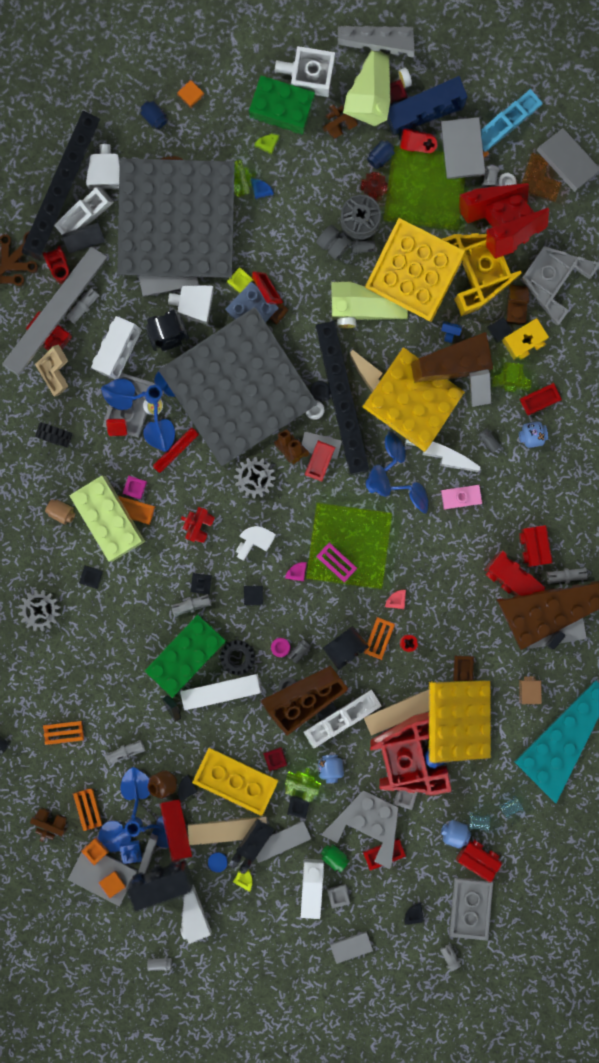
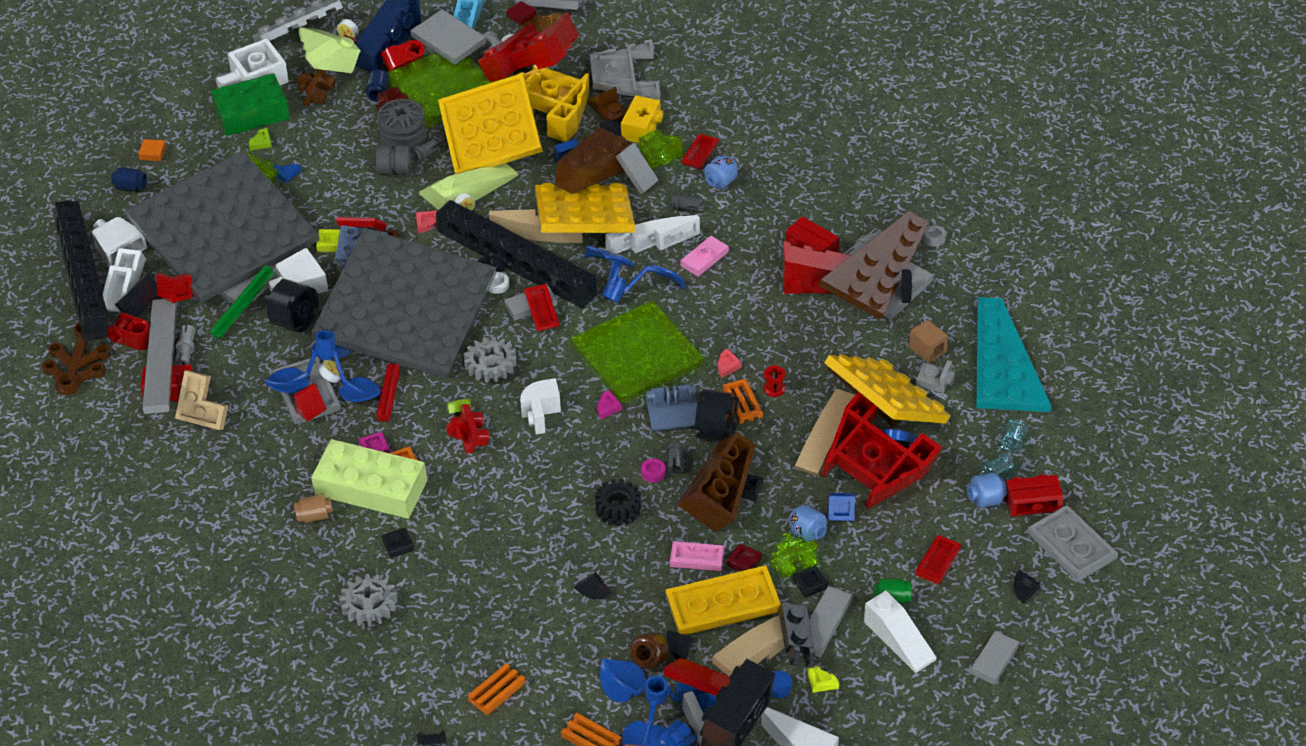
camera: 40 degrees left, 40 degrees down
black tyre [35,422,73,448] -> none
white brick [91,316,142,380] -> none
light grey pin [105,740,145,766] -> none
green brick [144,614,227,698] -> none
light grey pin [171,594,211,617] -> none
white slope [180,674,262,710] -> none
black tile [190,573,212,594] -> none
black tile [244,586,263,605] -> none
reddish brown hips [274,430,309,464] -> none
white slope [304,690,381,748] -> none
dark pink tile [316,543,357,583] -> none
light grey wing [322,790,399,869] -> none
light grey tile [327,884,351,909] -> none
light grey tile [393,790,417,810] -> none
light grey pin [440,944,461,971] -> none
none -> red panel [156,273,193,303]
none -> green axle [210,265,275,339]
none -> coral tile [416,210,438,233]
none -> lime tile [446,398,472,414]
none -> dark red tile [506,1,537,26]
none -> sand blue hinge [645,384,697,431]
none -> bright pink plate [670,541,724,571]
none -> tile [828,493,855,521]
none -> light grey bracket [916,360,955,393]

